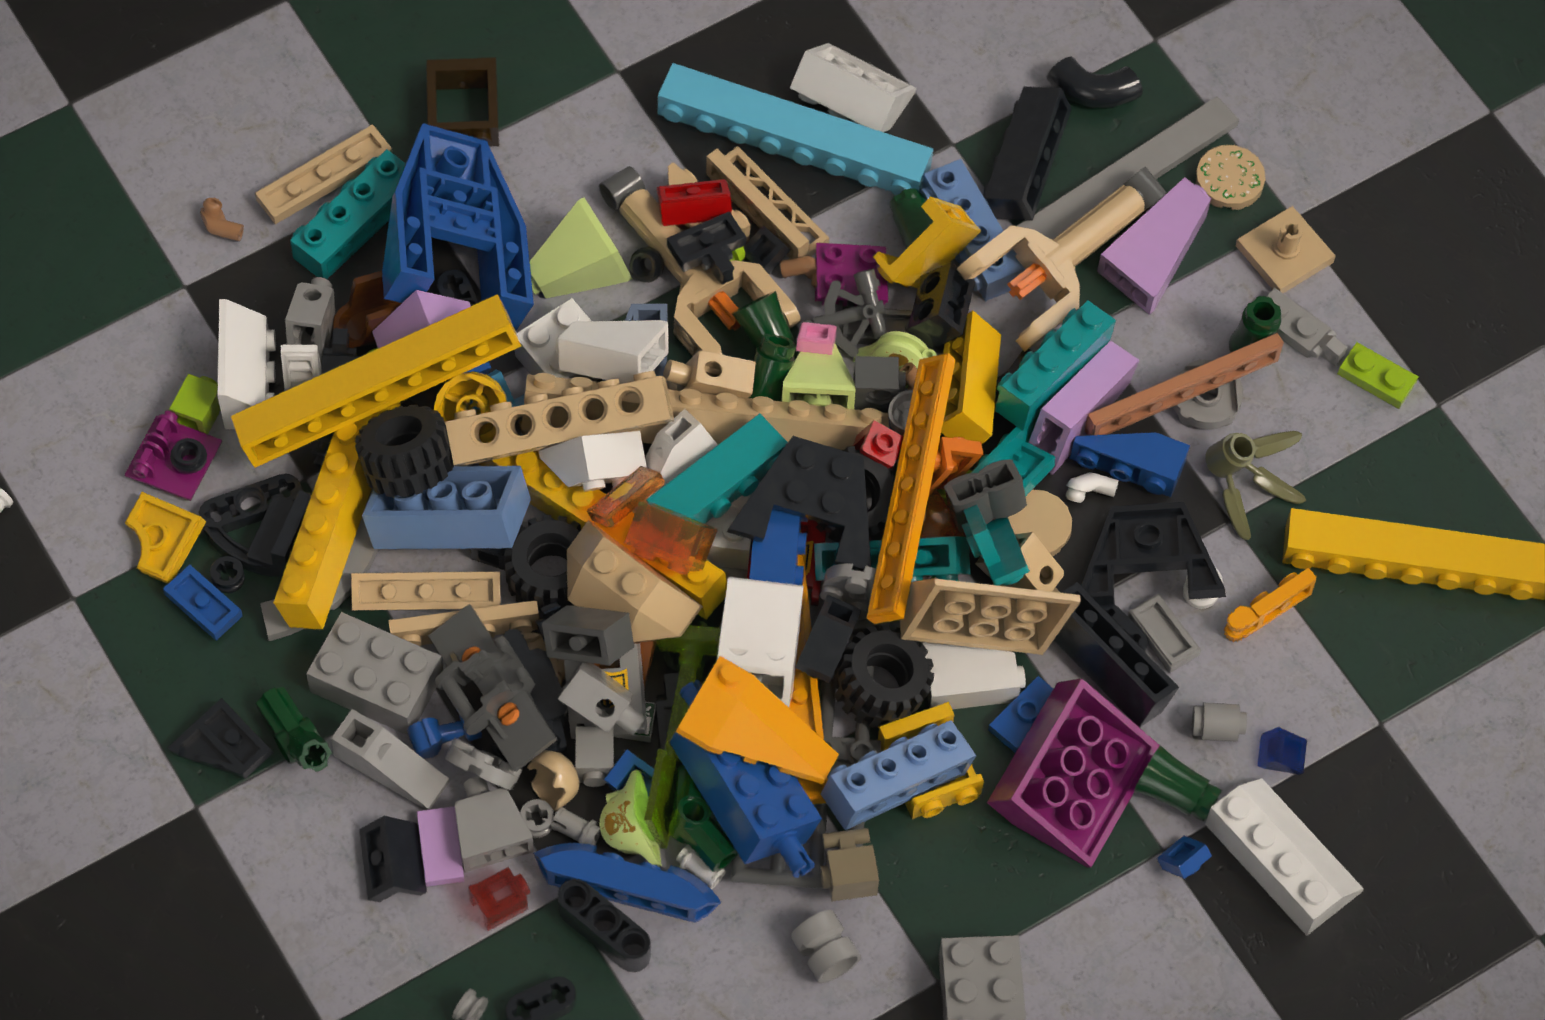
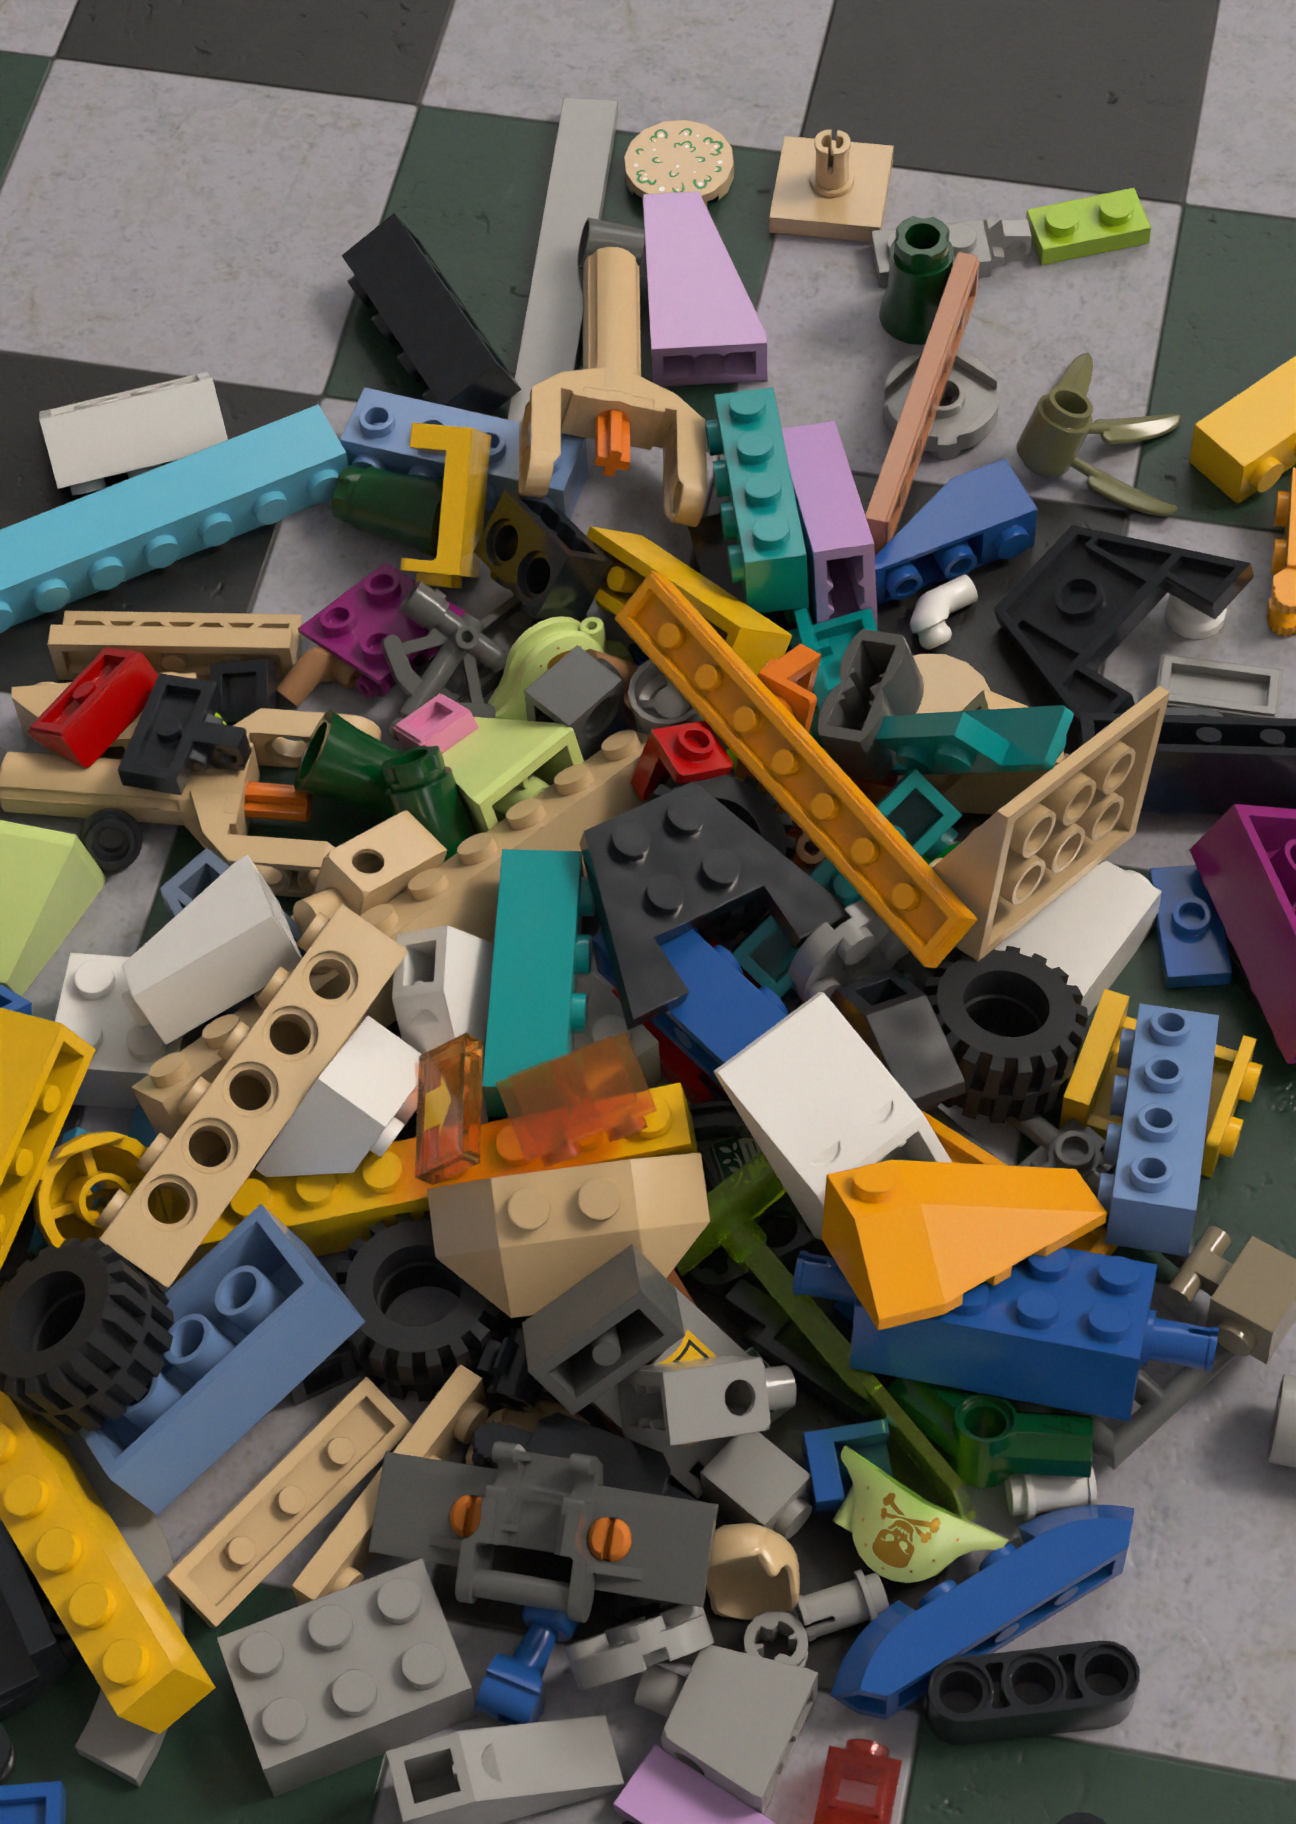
camera: 40 degrees left, 5 degrees down
black cylinder [1047,56,1143,108] -> none

